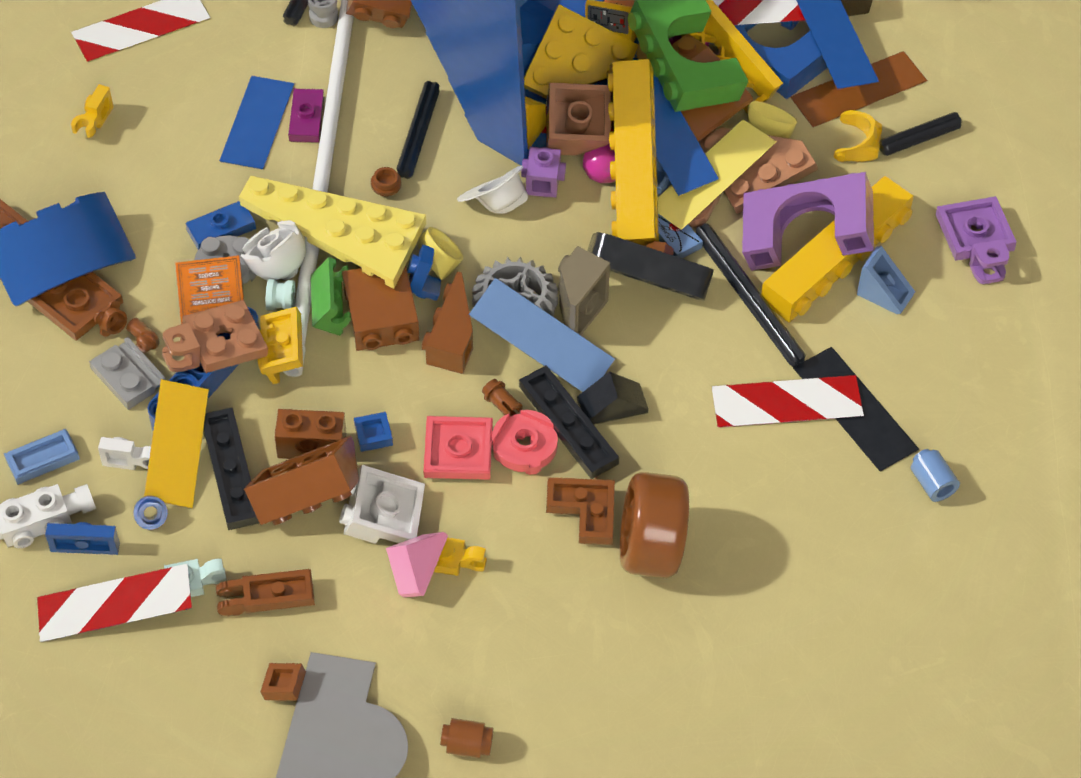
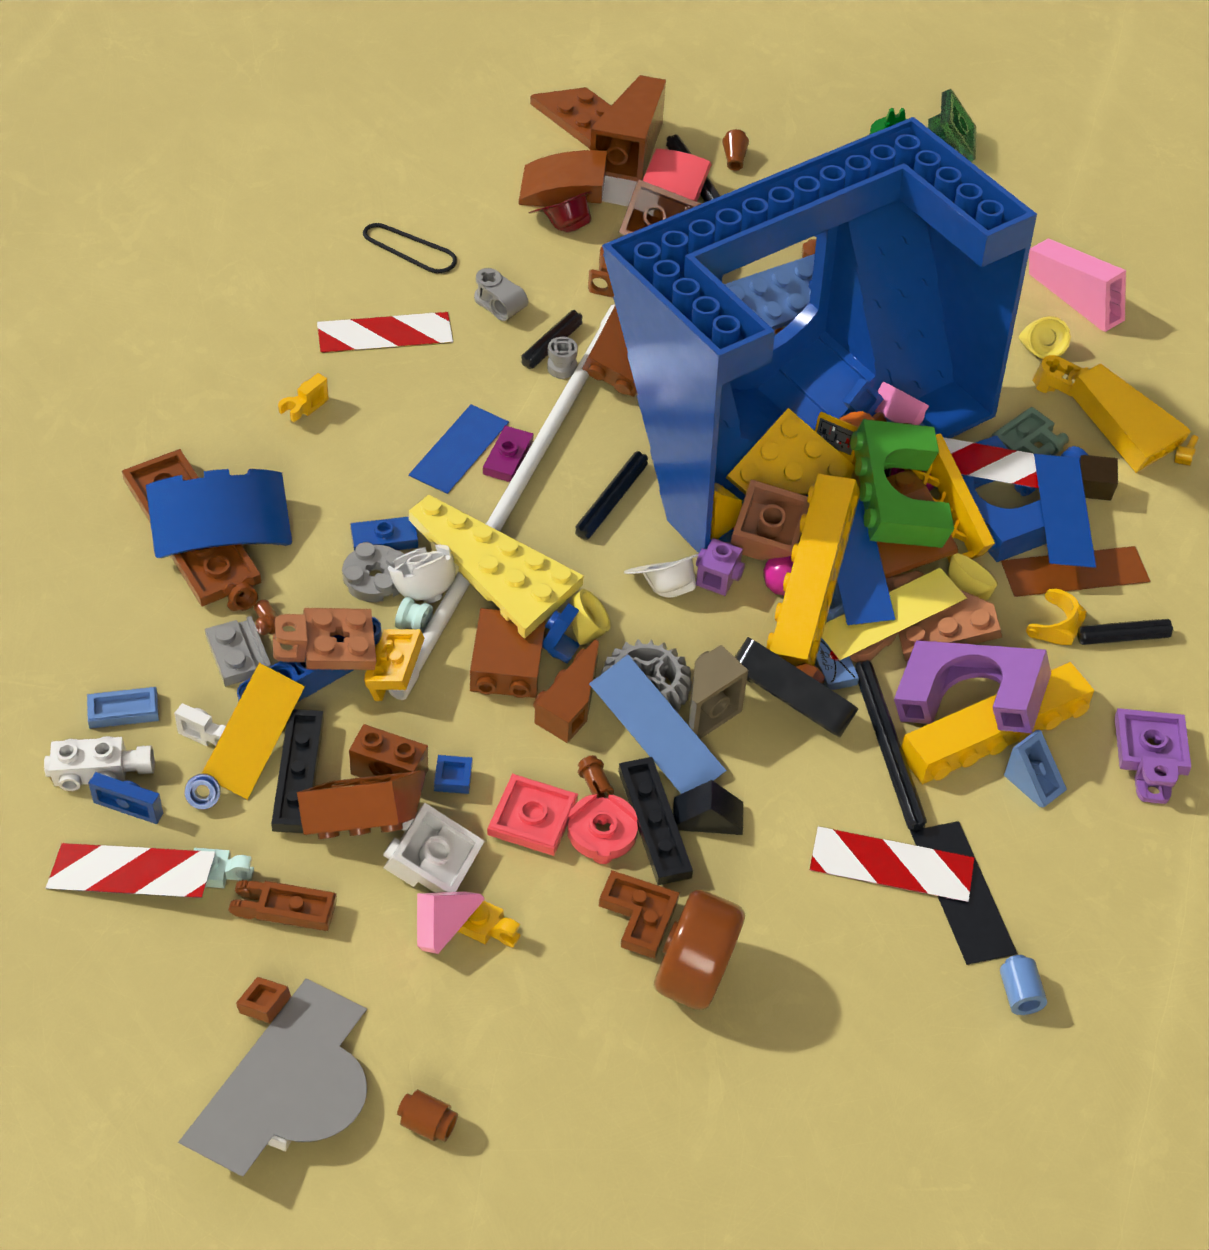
camera: 15 degrees right, 5 degrees down
orange tile [175,255,244,324] -> none
bright green hinge [311,257,351,336] -> none
dark orange plate [371,167,402,196] -> none

